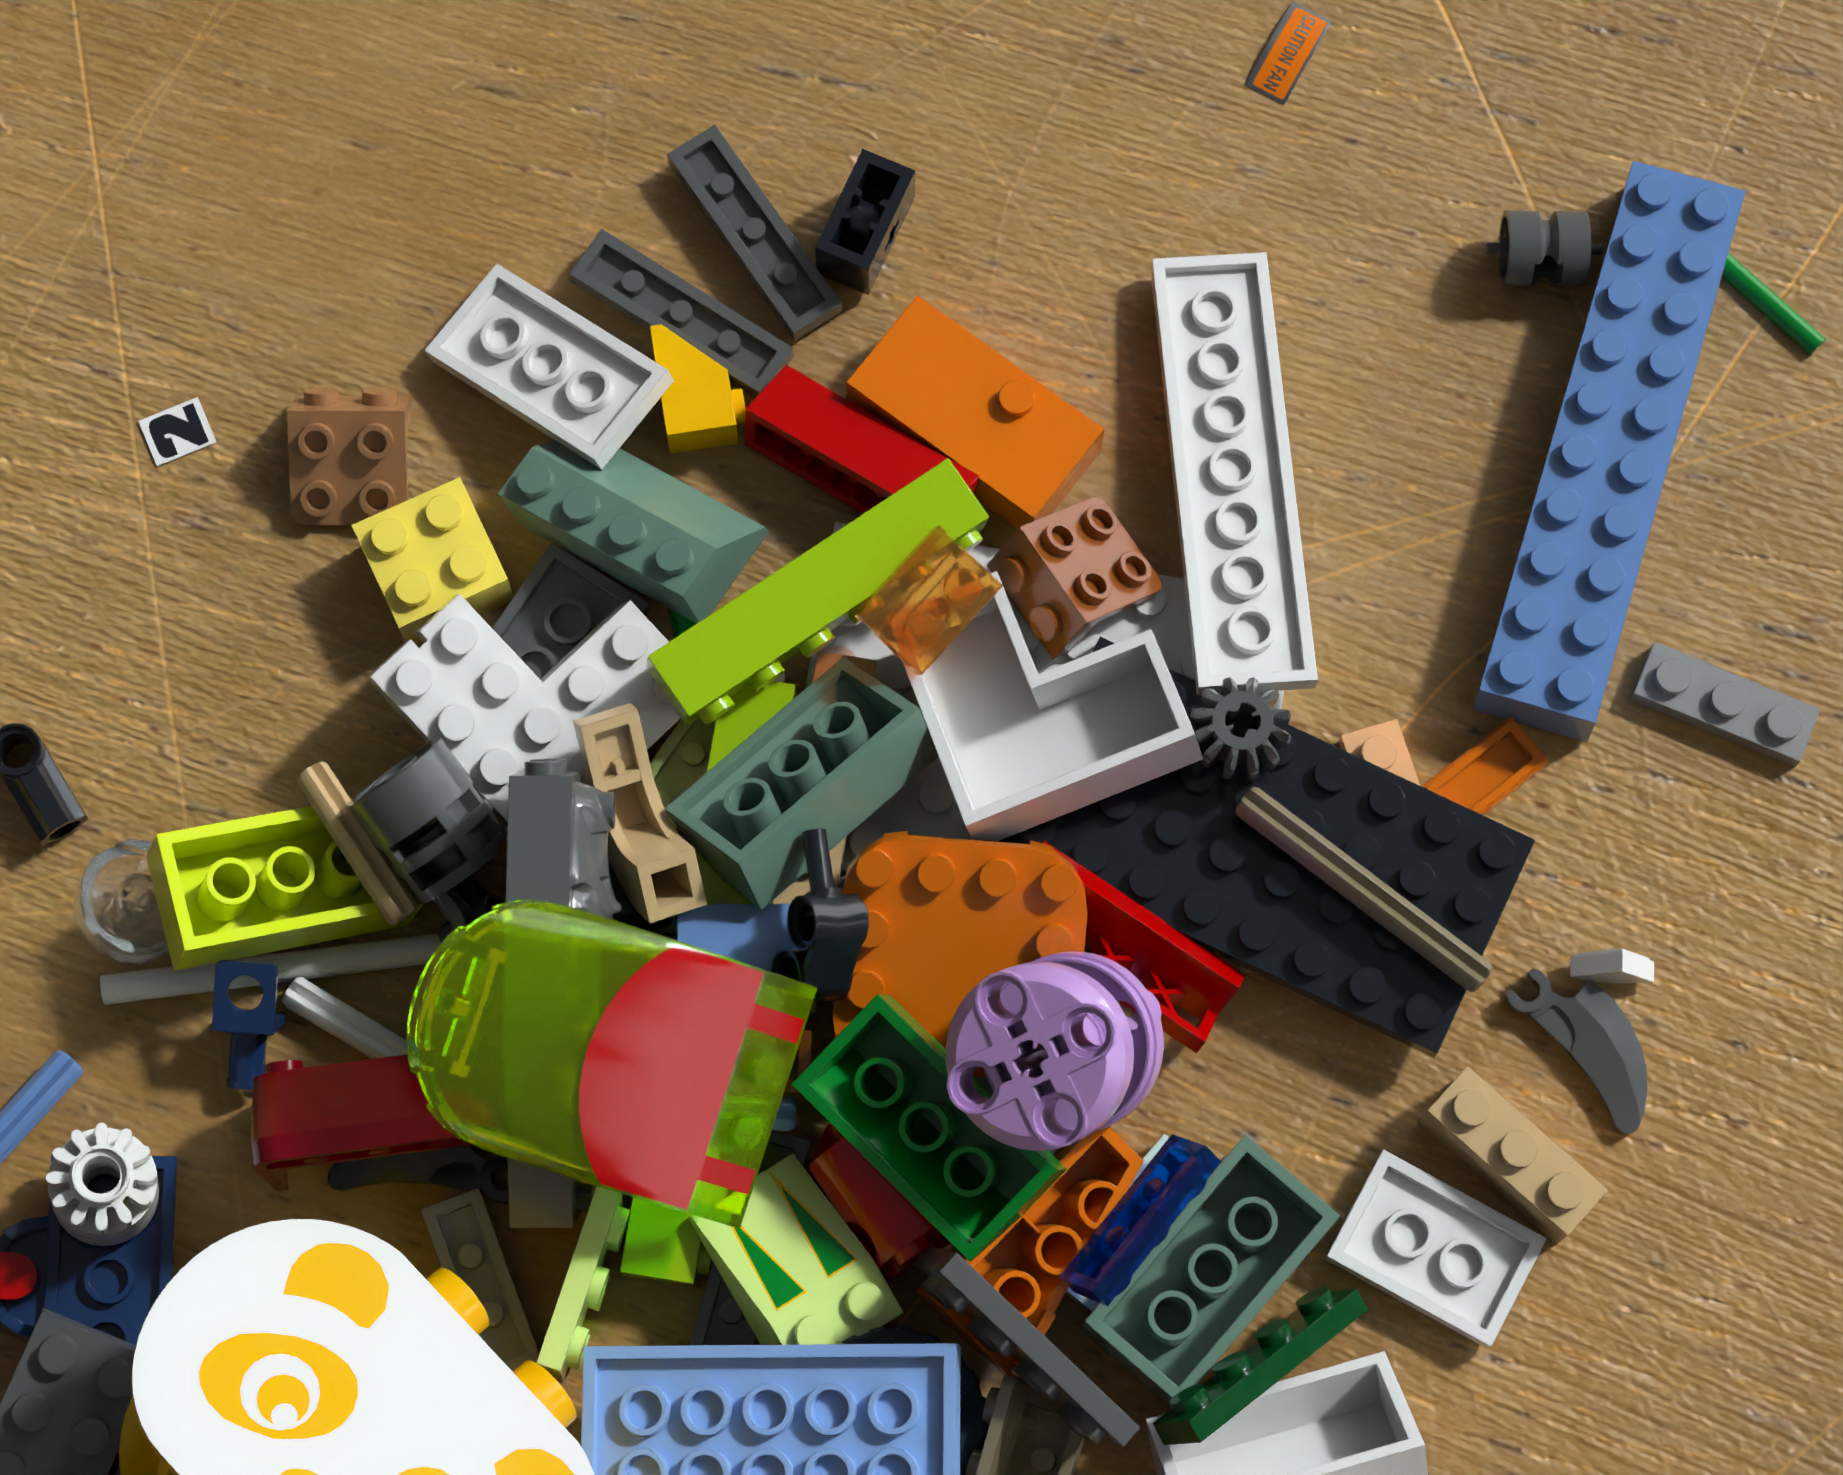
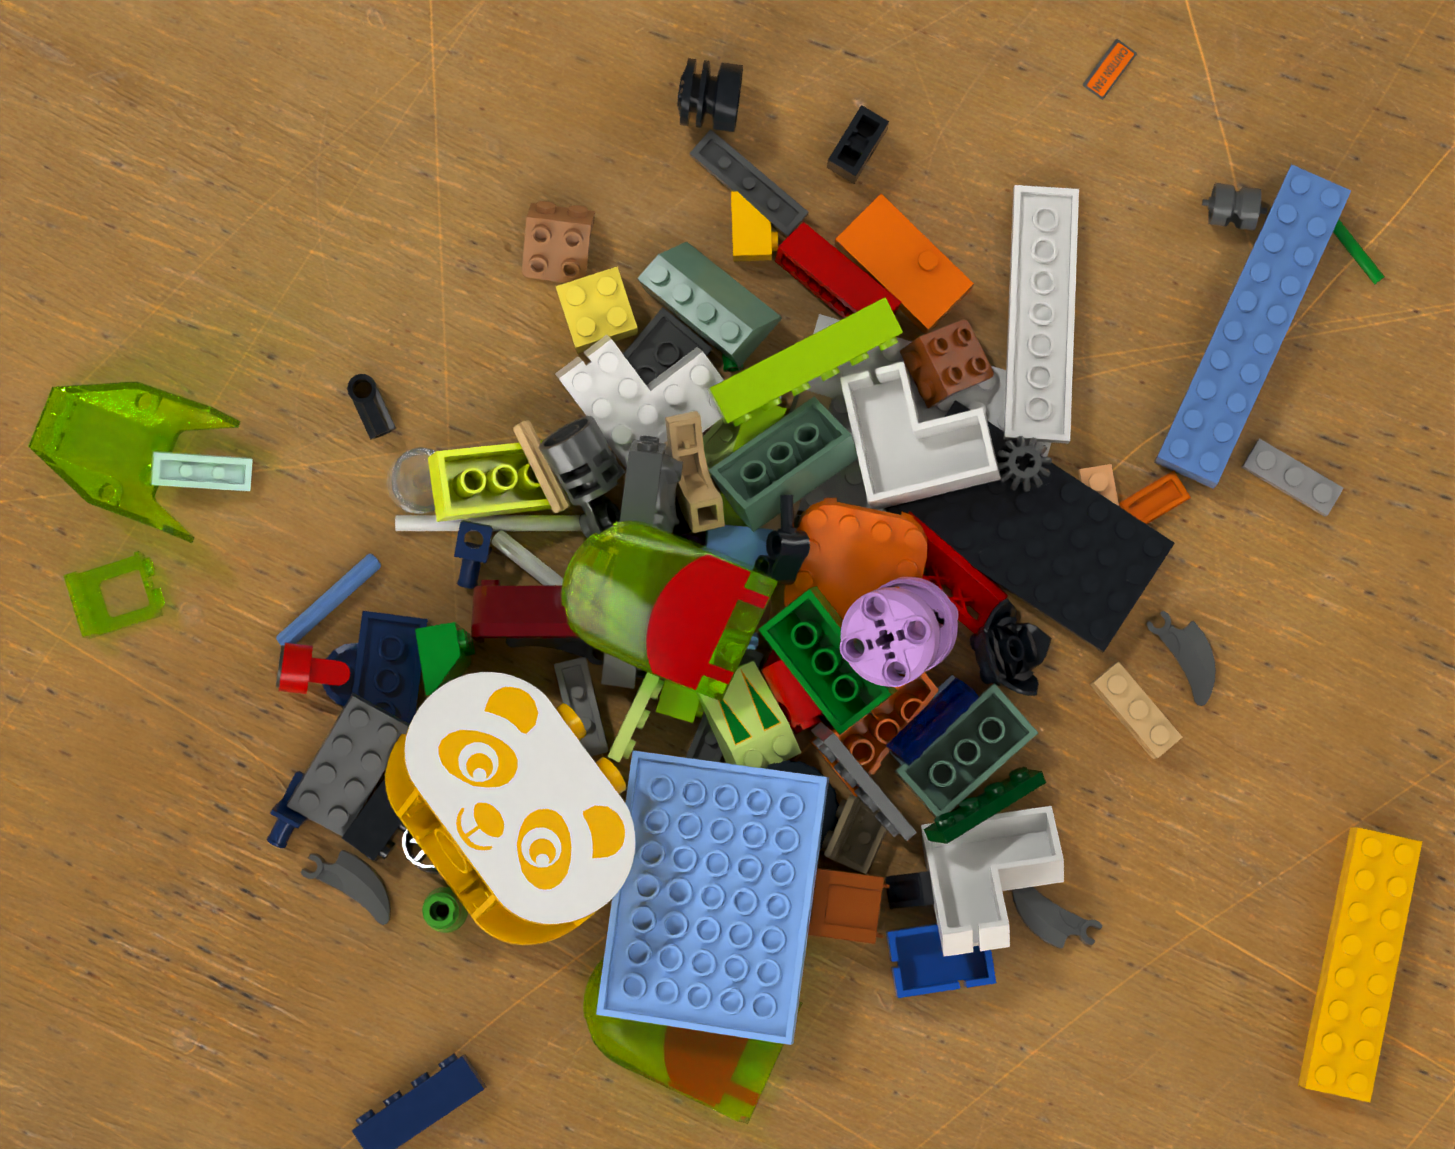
camera: 10 degrees right, 10 degrees up
white gear [46,1123,159,1246] -> none
sticker [138,397,216,466] -> none
white plate [424,263,674,470] -> none
dark grey plate [667,125,842,341] -> none
clear orange plate [854,525,1003,675] -> none
dark tan axle [1235,787,1493,992] -> none
white plate [1325,1149,1547,1349] -> none
white tile [1570,948,1654,983] -> none
none -> green slope [415,622,476,697]
none -> black wheel [677,58,743,132]
none -> black brick [970,598,1052,696]

